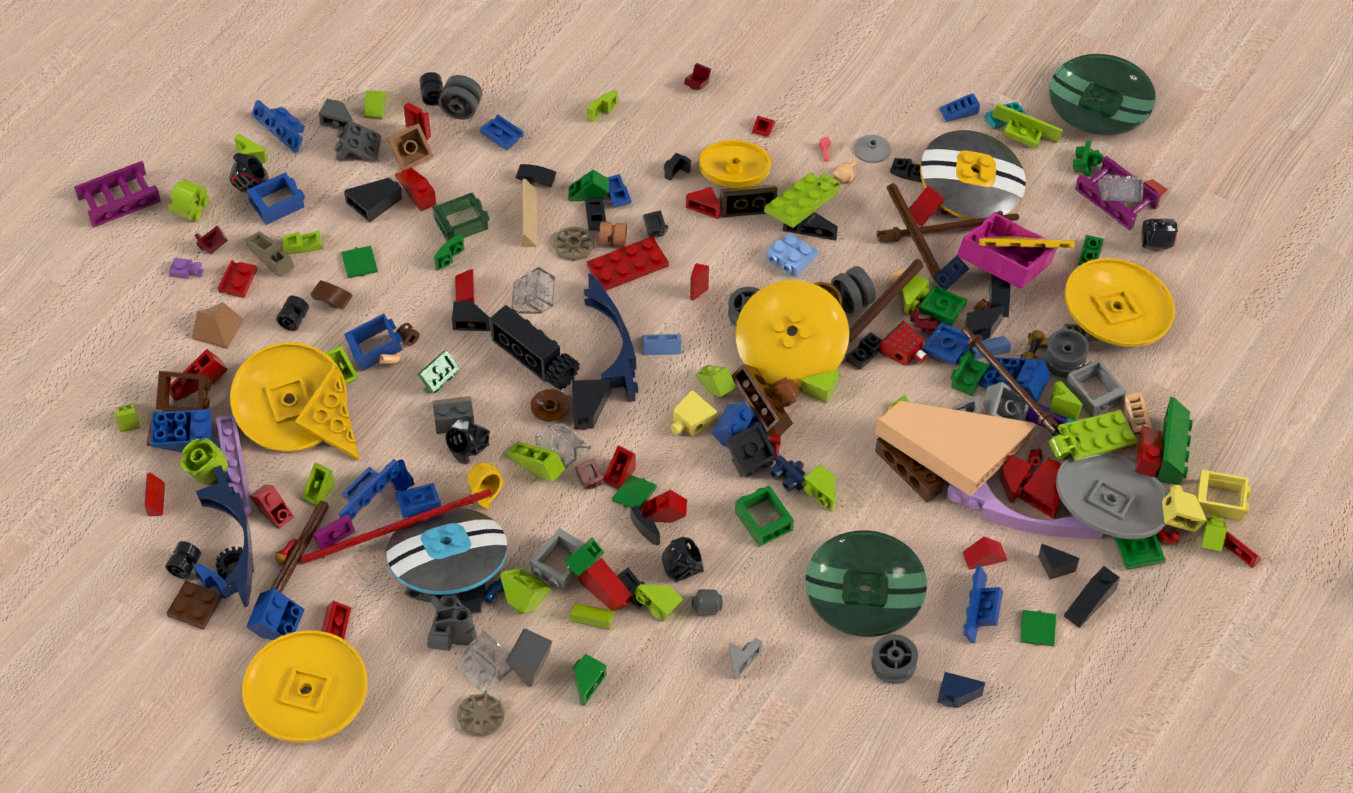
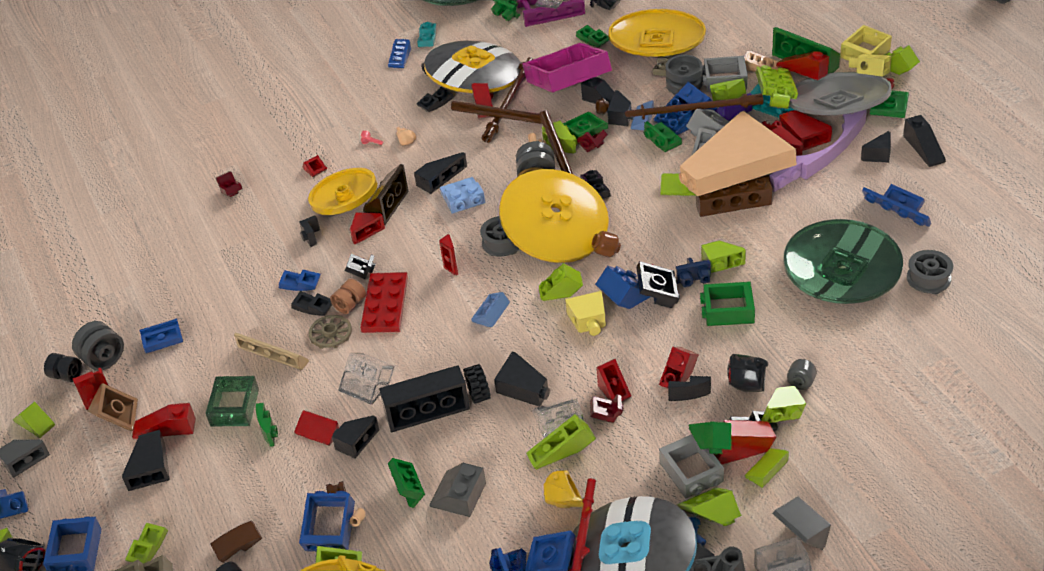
camera: 55 degrees left, 10 degrees down
dark grey bracket [335,120,381,162] -> none
green piece [341,246,378,278] -> none
black piece [445,416,490,465] -> none
black slope [515,164,557,188] -> none
reddish brown dish [531,389,569,422] -> none
green slope [568,169,609,202] -> none
green slope [573,654,607,706] -> none
dark blue slope [584,274,638,402] -> none
lime slope [587,90,618,123] -> none
green piece [611,475,657,509] -> none
light grey slope [729,637,762,679] -> none
reddish brown brick [731,364,793,436] -> none
lime hinge [764,172,840,228] -> none
lime slope [801,369,839,403] -> none
light grey dish [855,135,890,163] -> none
red torso [879,320,927,365] -> none
blue plate [922,323,969,366] -> none
dark blue hips [932,255,970,290] -> none
dark blue slope [937,672,985,708] -> none
red slope [963,536,1007,570] -> none
yellow tile [979,236,1075,248] -> none
lime bracket [992,103,1063,149] -> none
pearl gold piece [1020,330,1048,359] -> none
green piece [1020,610,1056,646] -> none
red slope [1223,531,1261,568] -> none

